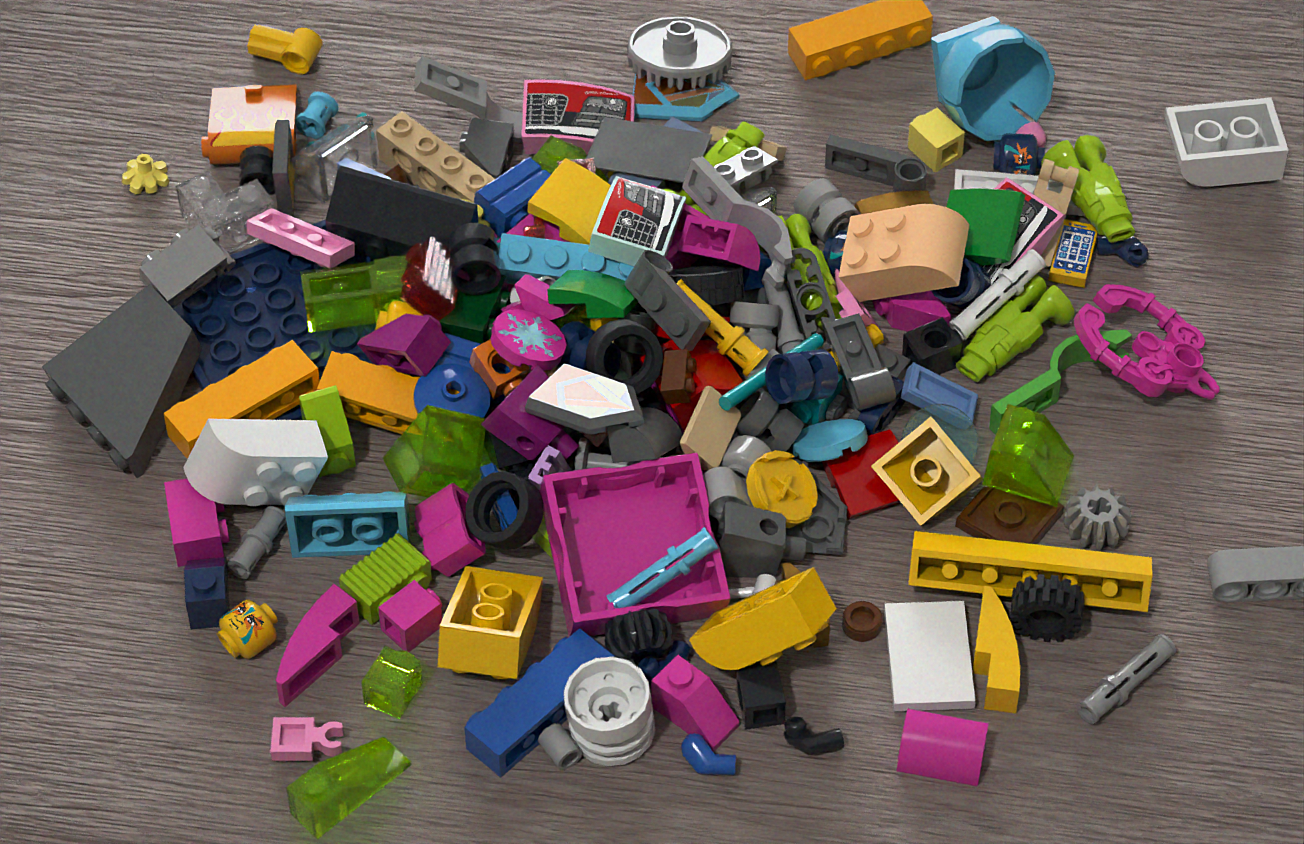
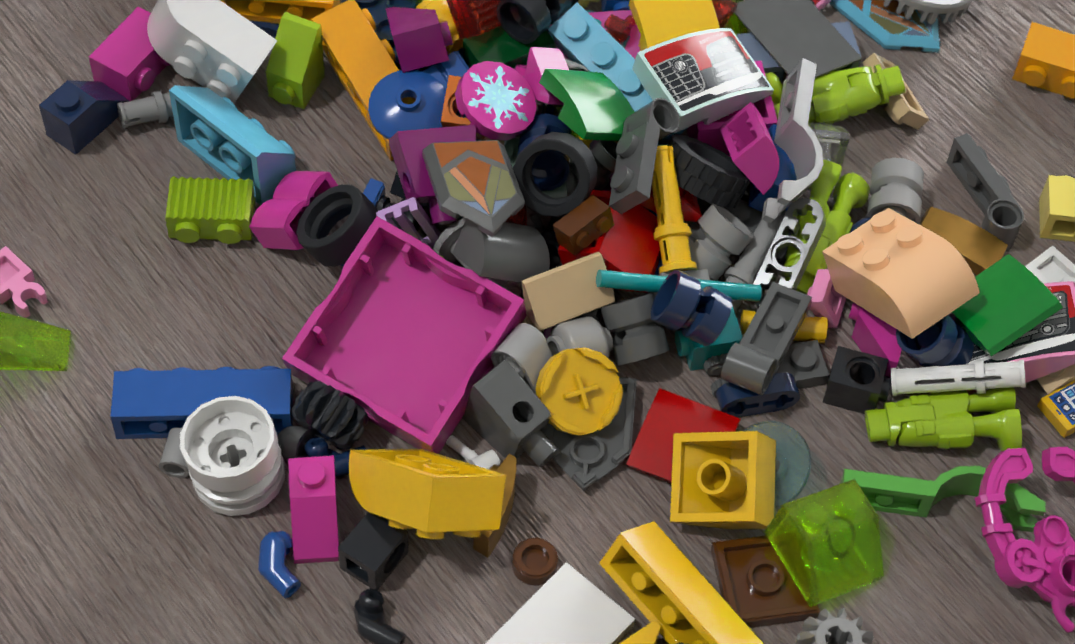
camera: 40 degrees right, 5 degrees up
yellow head [217,600,278,659] -> none
dark pink slope [276,584,360,707] -> none
clear neon green brick [361,646,423,719] -> none
dark pink brick [378,580,443,653] -> none
clear neon green slope [383,405,486,498] -> none
yellow brick [438,566,543,679] -> none
medium azure pin [606,527,719,609] -> none
light grey hinge [714,146,778,194] -> none
medium azure tile [791,419,868,461] -> none
medium blue tile [901,362,978,430] -> none

